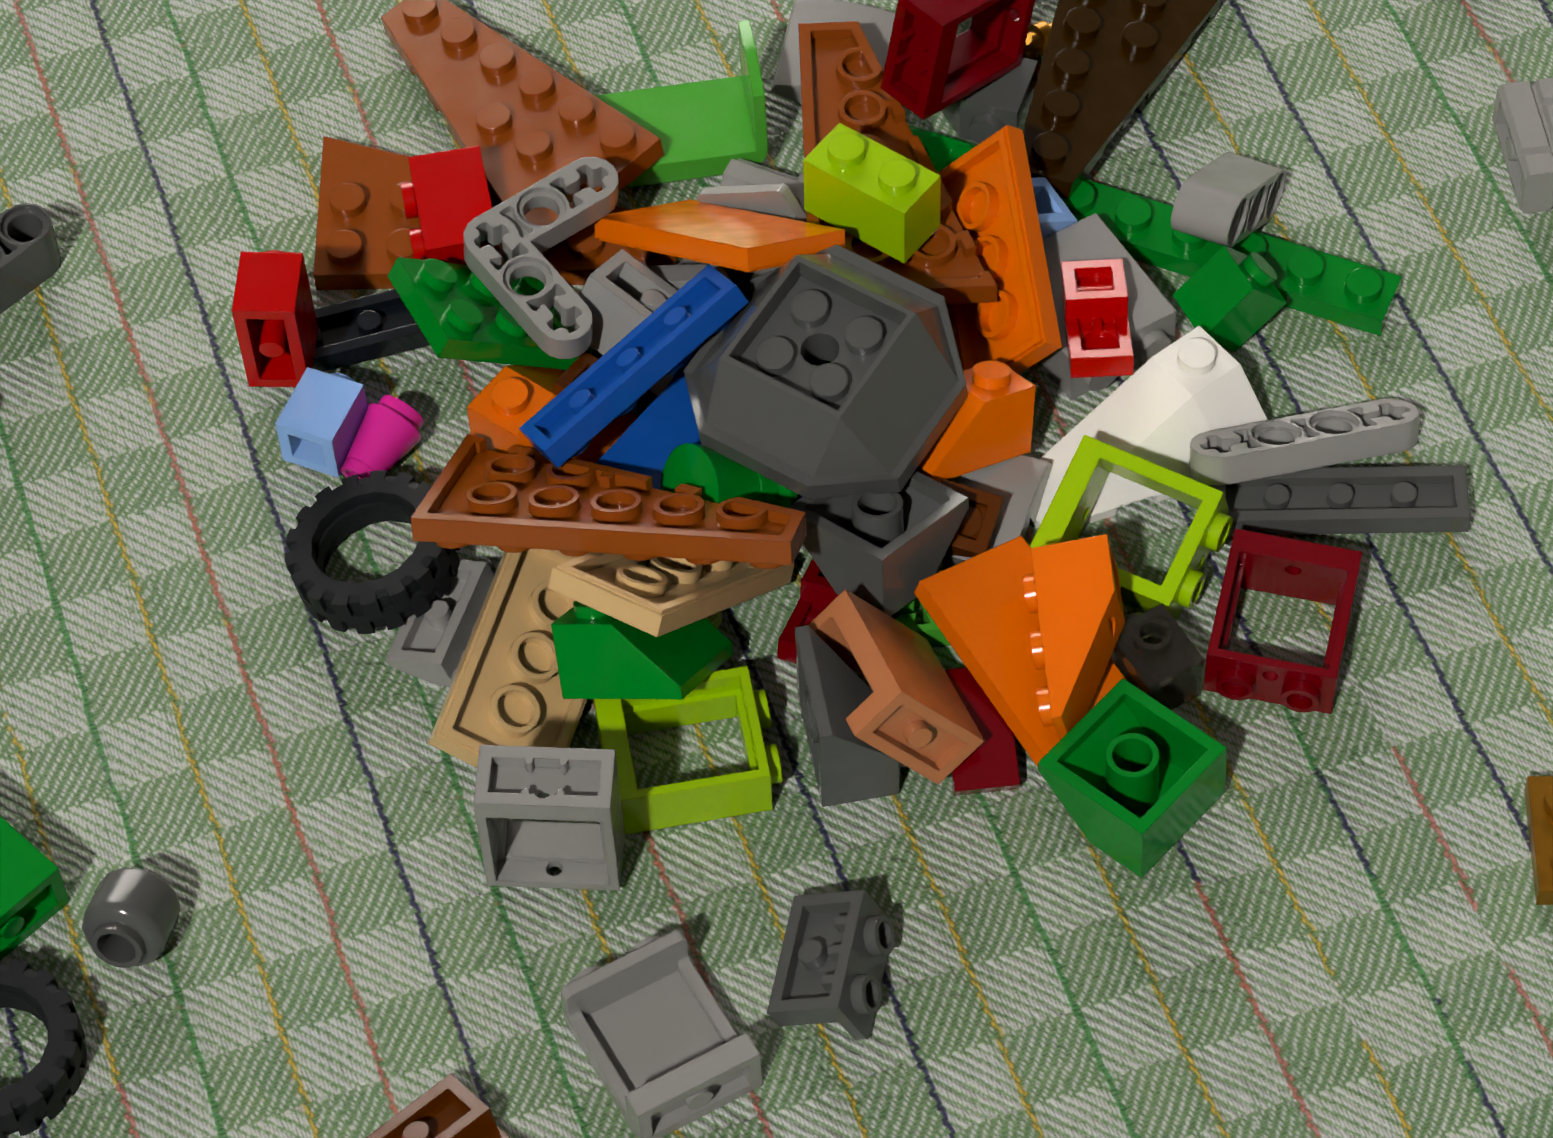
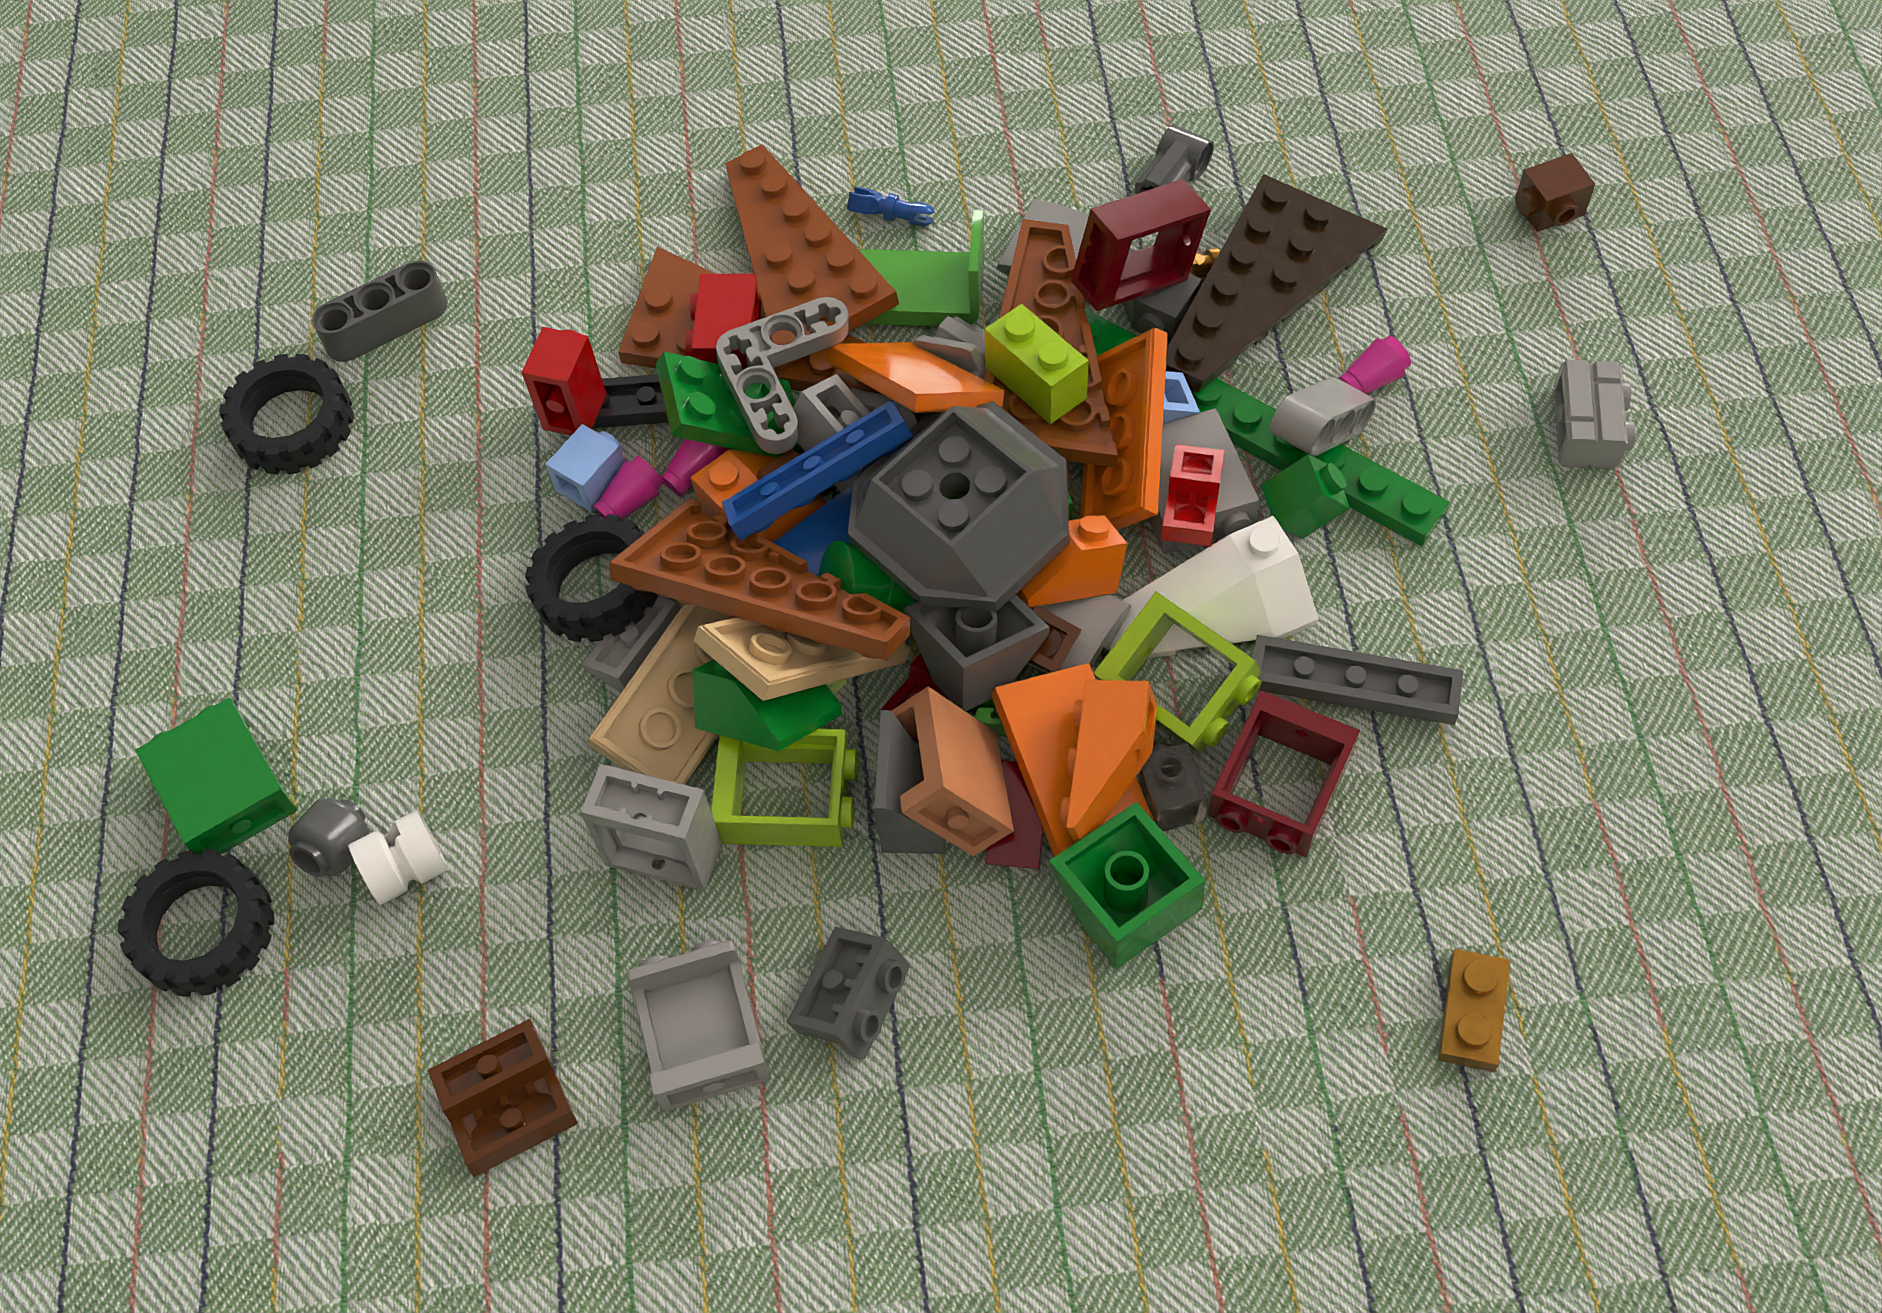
camera: 15 degrees right, 5 degrees up
light grey beam [1189,399,1420,486] -> none
none -> white wheel [348,809,449,905]
none -> dark pink cone [661,439,729,497]
none -> blue piece [847,187,935,226]
none -> dark pink cone [1338,335,1411,394]

